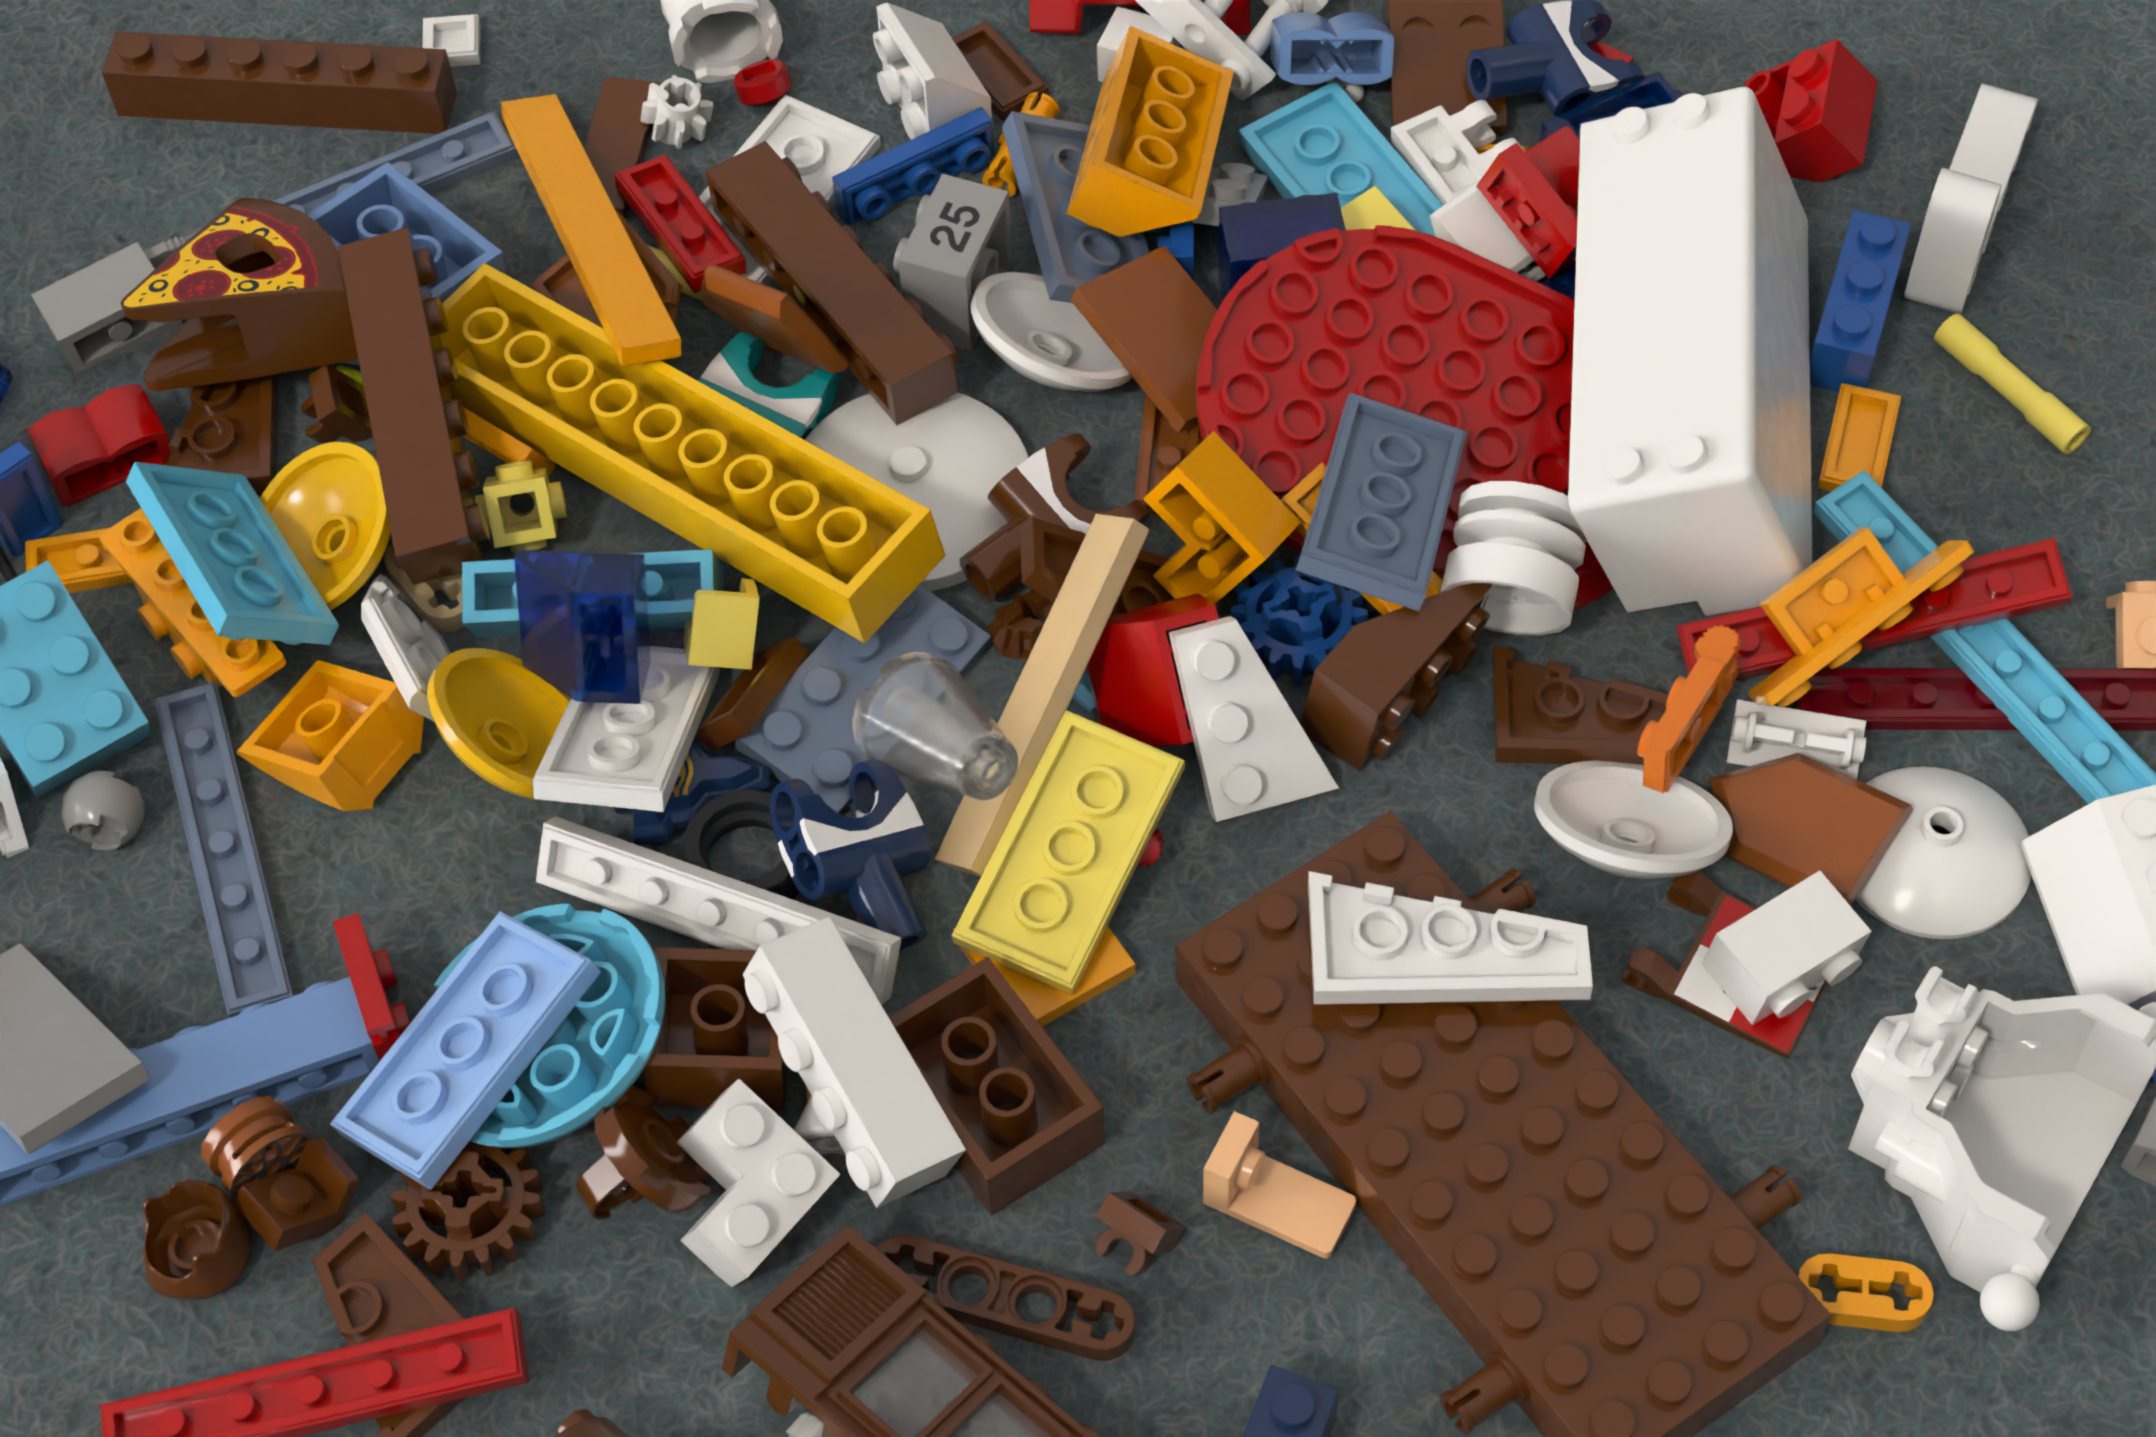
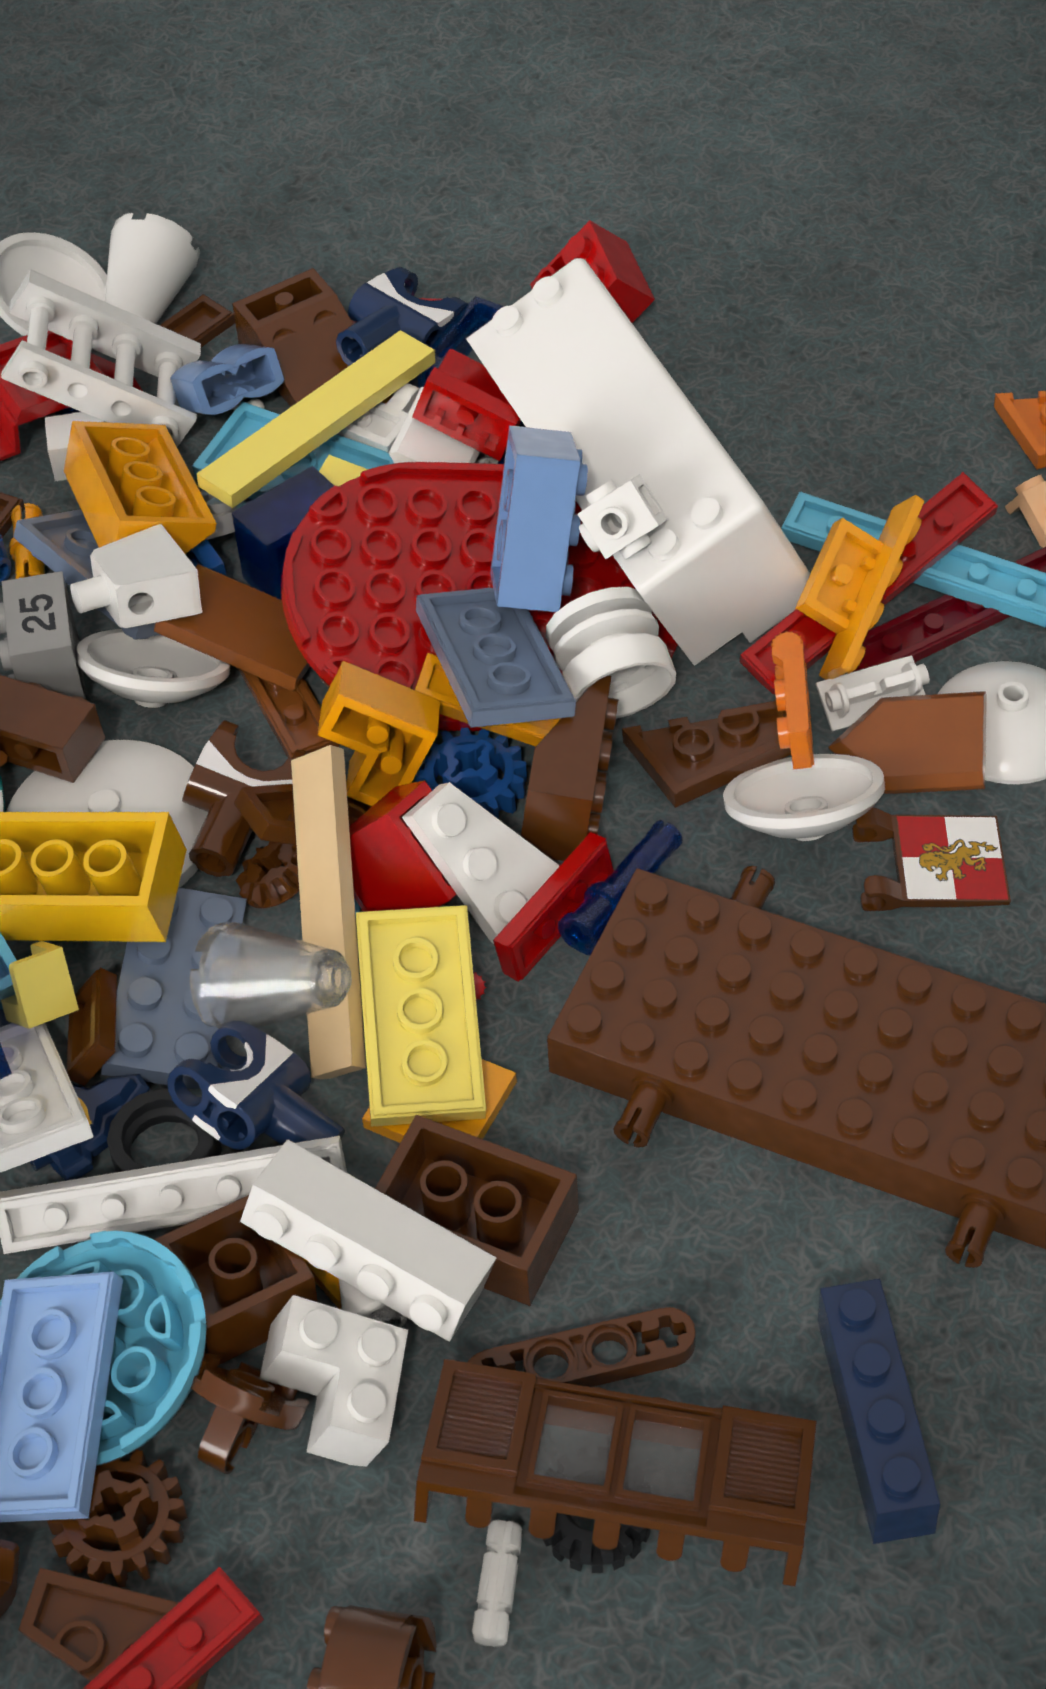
camera: 30 degrees left, 5 degrees down
reddish brown tile [1095,1191,1187,1276] -> none
light nougat bracket [1203,1111,1356,1259] -> none
white wing [1308,871,1593,1004] -> none
white brick [1702,870,1872,1025] -> none
blue brick [1810,209,1912,392] -> none
light orange tile [1817,383,1901,492] -> none
white beam [1904,83,2038,315] -> none
light yellow piece [1934,313,2091,455] -> none
none -> white torso [70,524,202,628]
none -> light yellow tile [196,330,435,508]
none -> medium blue brick [490,425,588,612]
none -> red tile [493,832,615,982]
none -> clear blue pin [558,820,682,956]
none -> white brick [577,474,668,559]

